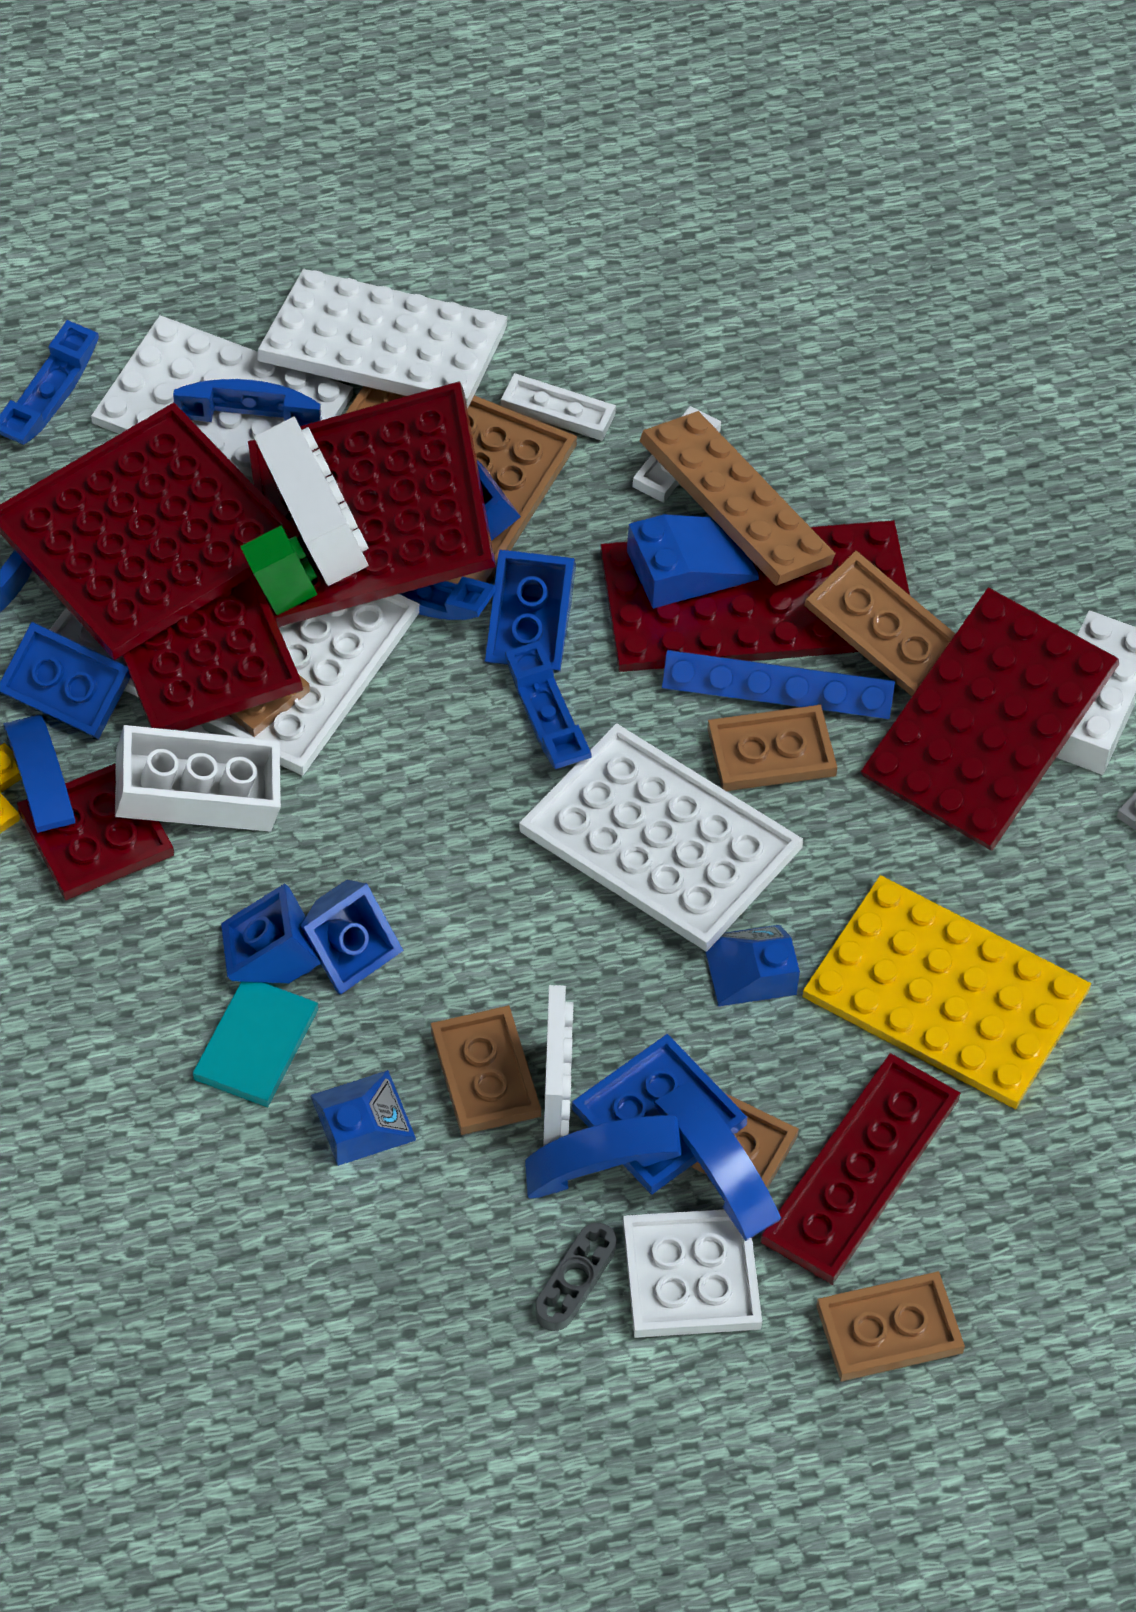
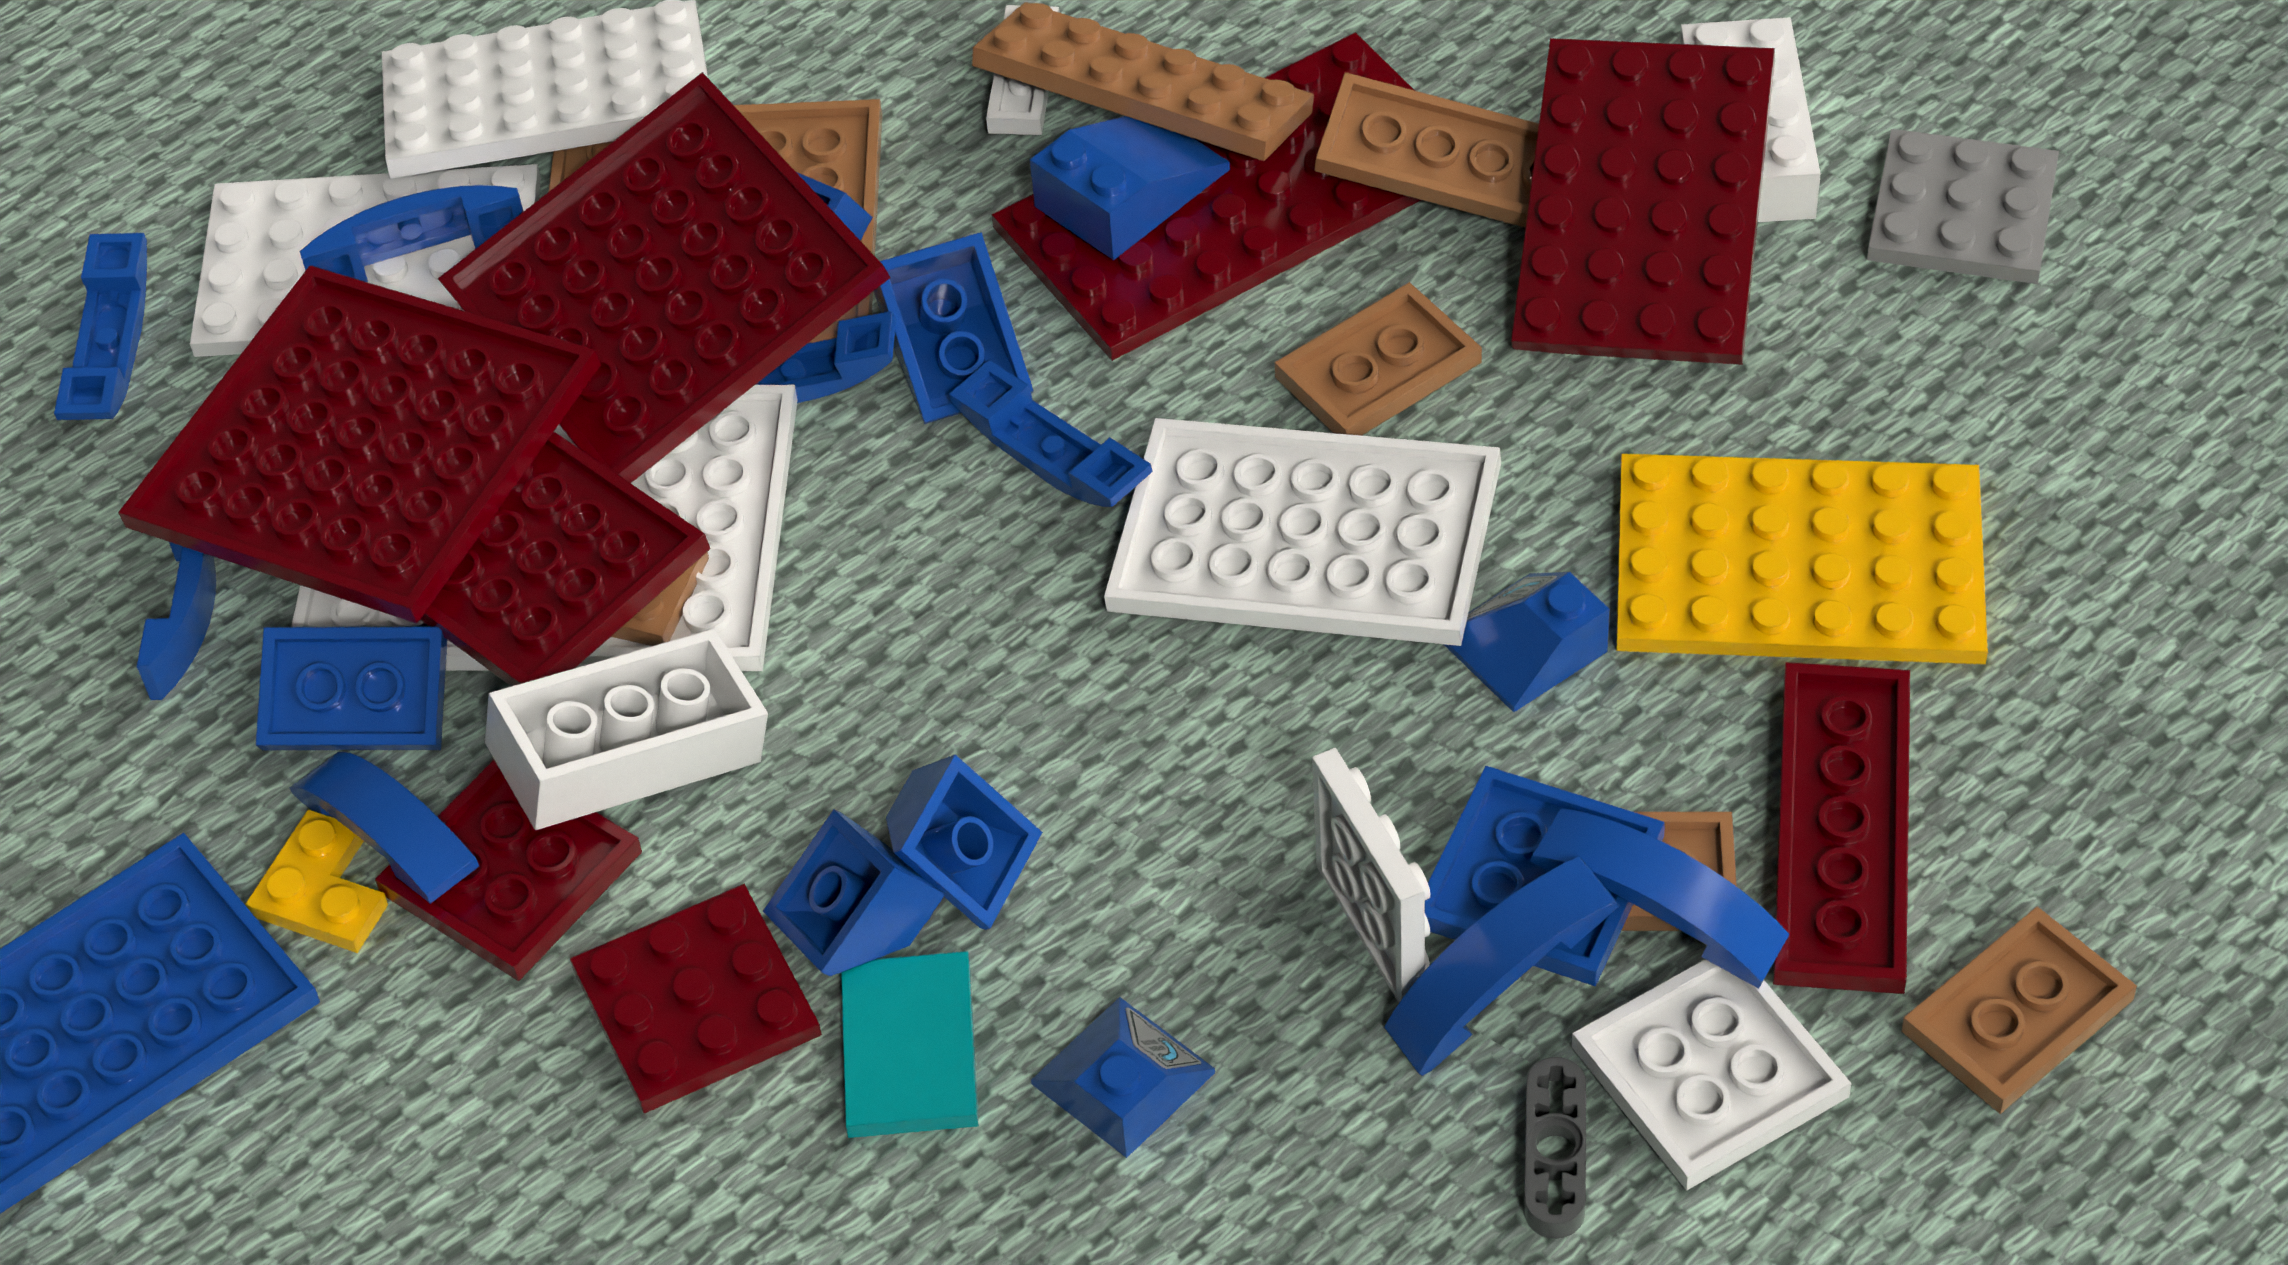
camera: 20 degrees left, 5 degrees down
green brick [240,525,318,615] -> none
white brick [254,416,369,586] -> none
medium nougat plate [431,1005,541,1135] -> none
white plate [501,373,616,441] -> none
blue plate [662,650,895,719] -> none
none -> dark red plate [570,883,822,1114]

